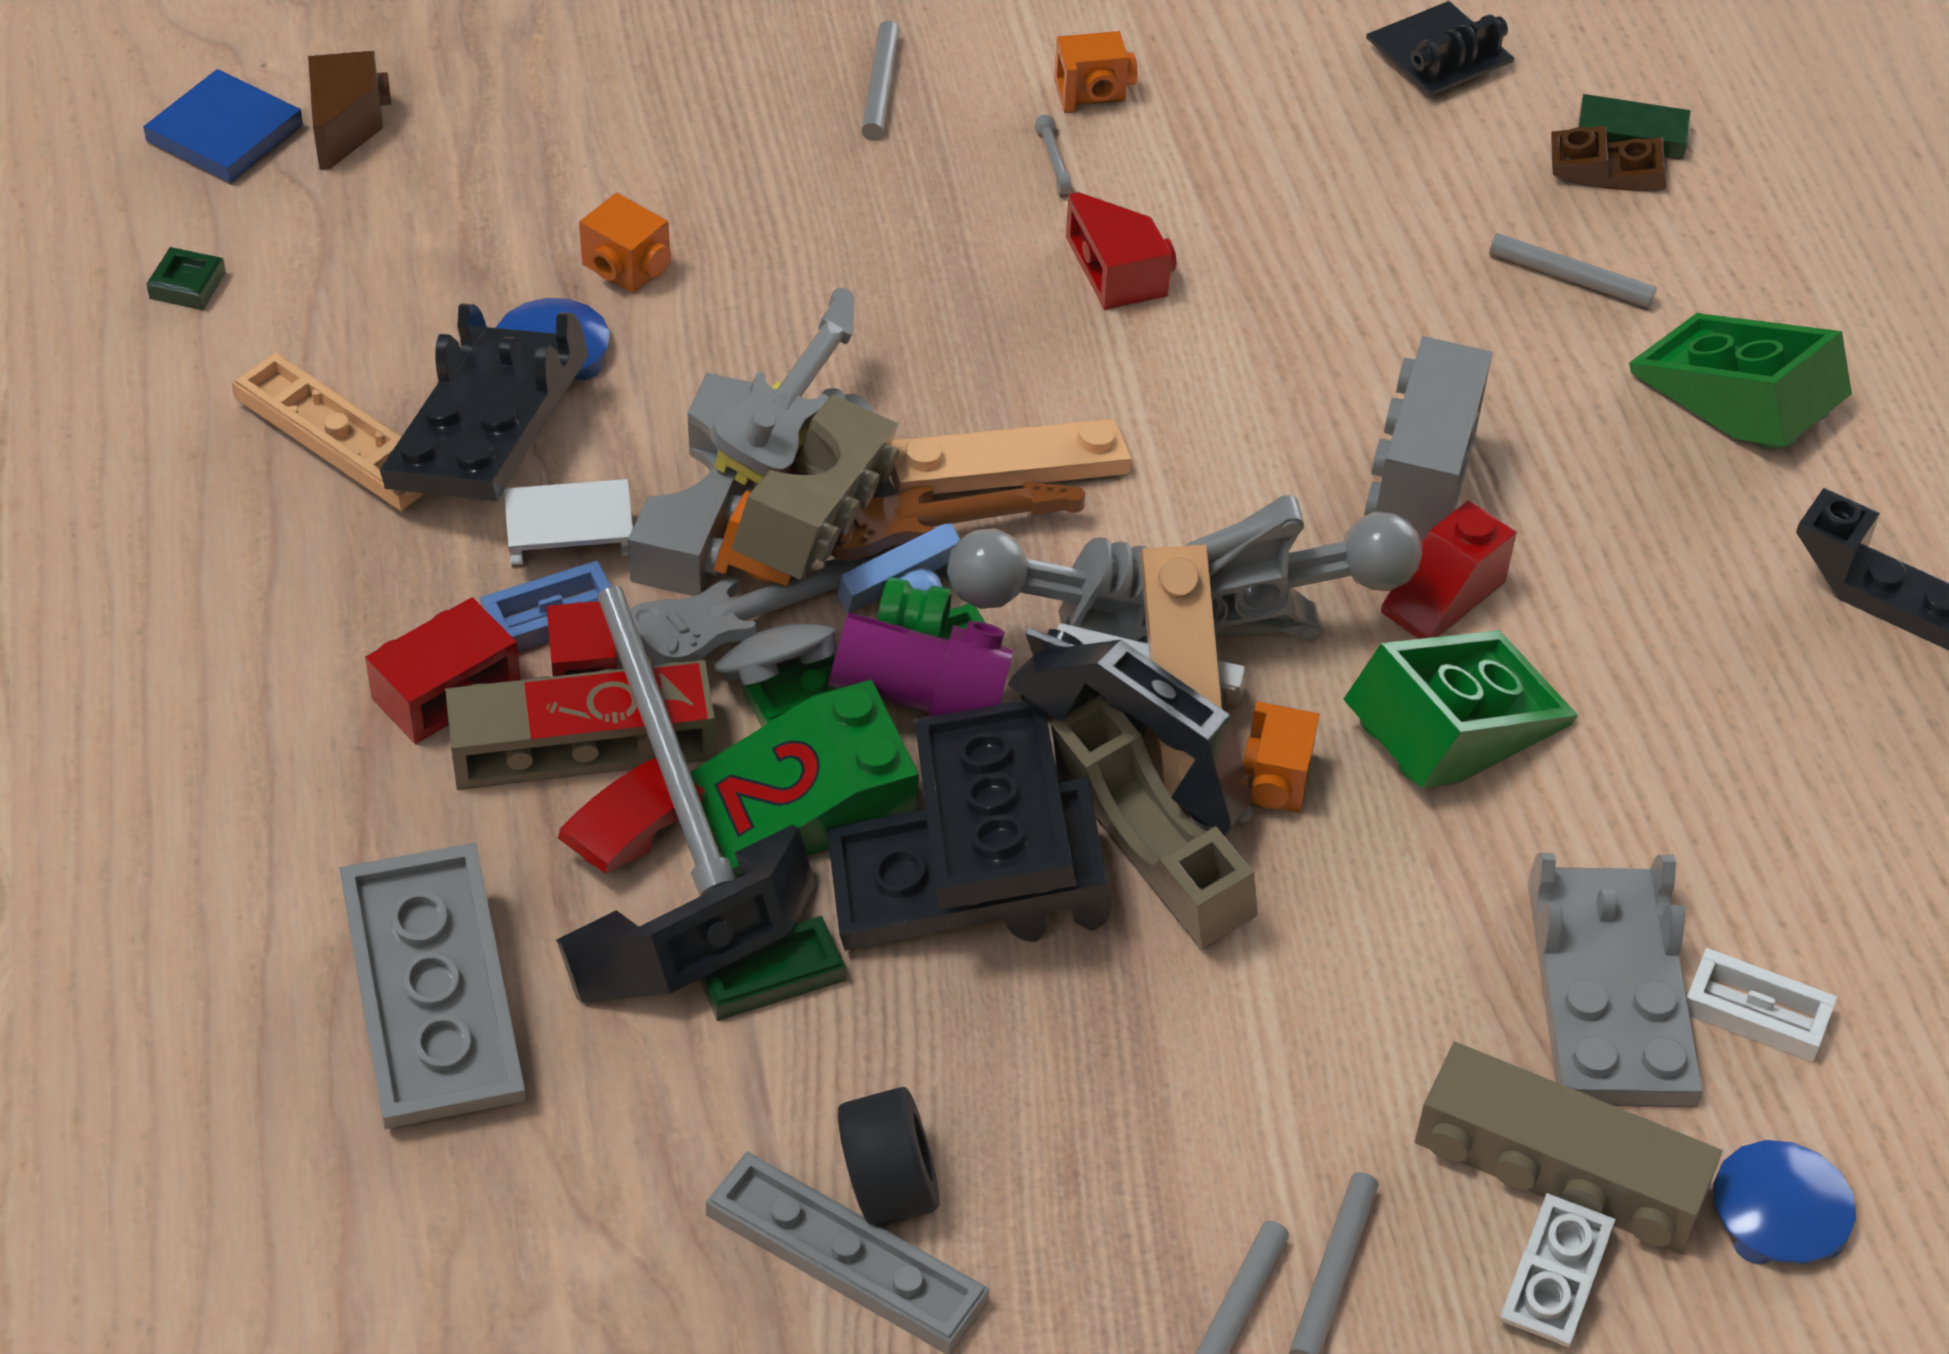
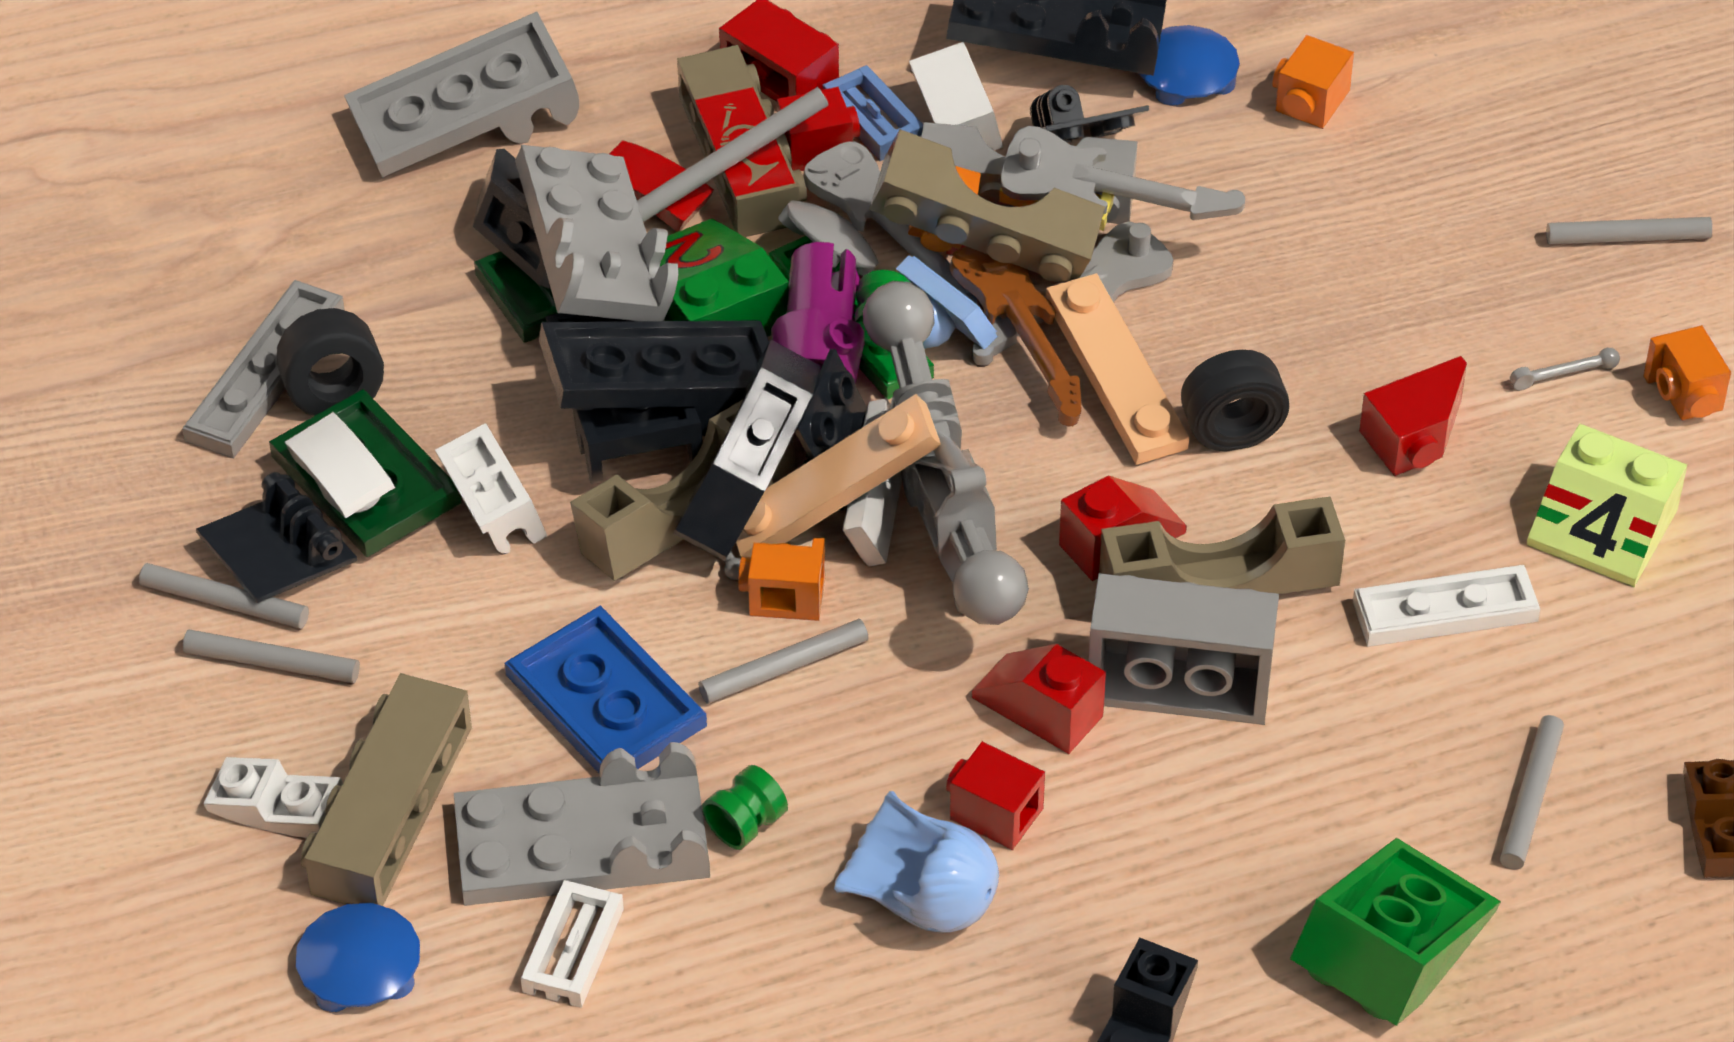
camera: 85 degrees right, 0 degrees up
green slope [1343,630,1578,788] -> none
none -> black hinge [196,472,357,603]
none -> dark green plate [269,389,462,557]
none -> white slope [285,412,395,518]
none -> white hinge [435,423,547,554]
none -> blue tile [504,605,707,773]
none -> light grey hinge [515,145,678,321]
none -> light grey bar [698,619,868,704]
none -> green wheel [702,765,788,850]
none -> light blue piece [834,791,999,933]
none -> red brick [946,741,1045,850]
none -> black hinge [1030,85,1149,143]
none -> red slope [1059,475,1187,582]
none -> dark tan arch [1099,496,1345,594]
none -> black tyre [1181,350,1289,451]
none -> white tile [1353,565,1540,647]
none -> yellowish green slope [1527,423,1687,587]

